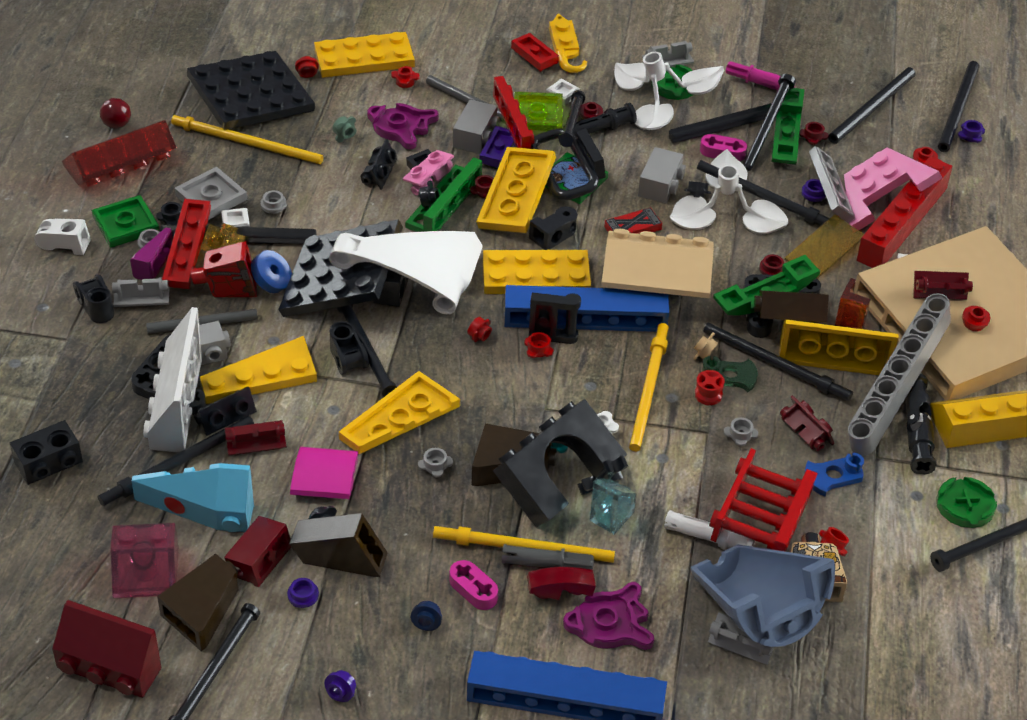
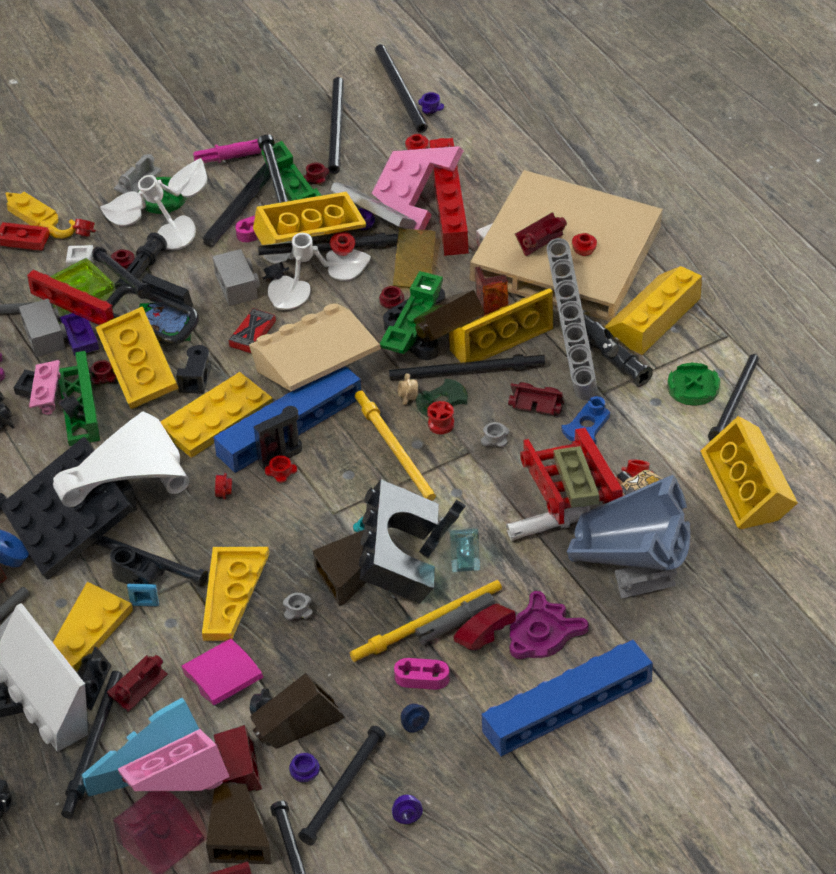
camera: 35 degrees left, 0 degrees up
none -> red plate [72,219,96,237]
none -> bright pink slope [118,729,229,791]
none -> dark azure slope [127,584,159,606]
none -> yellow slope [253,192,366,245]
none -> black bar [298,725,386,845]
none -> red plate [330,232,355,256]
none -> olive plate [554,446,599,508]
none -> yellow slope [700,416,798,529]

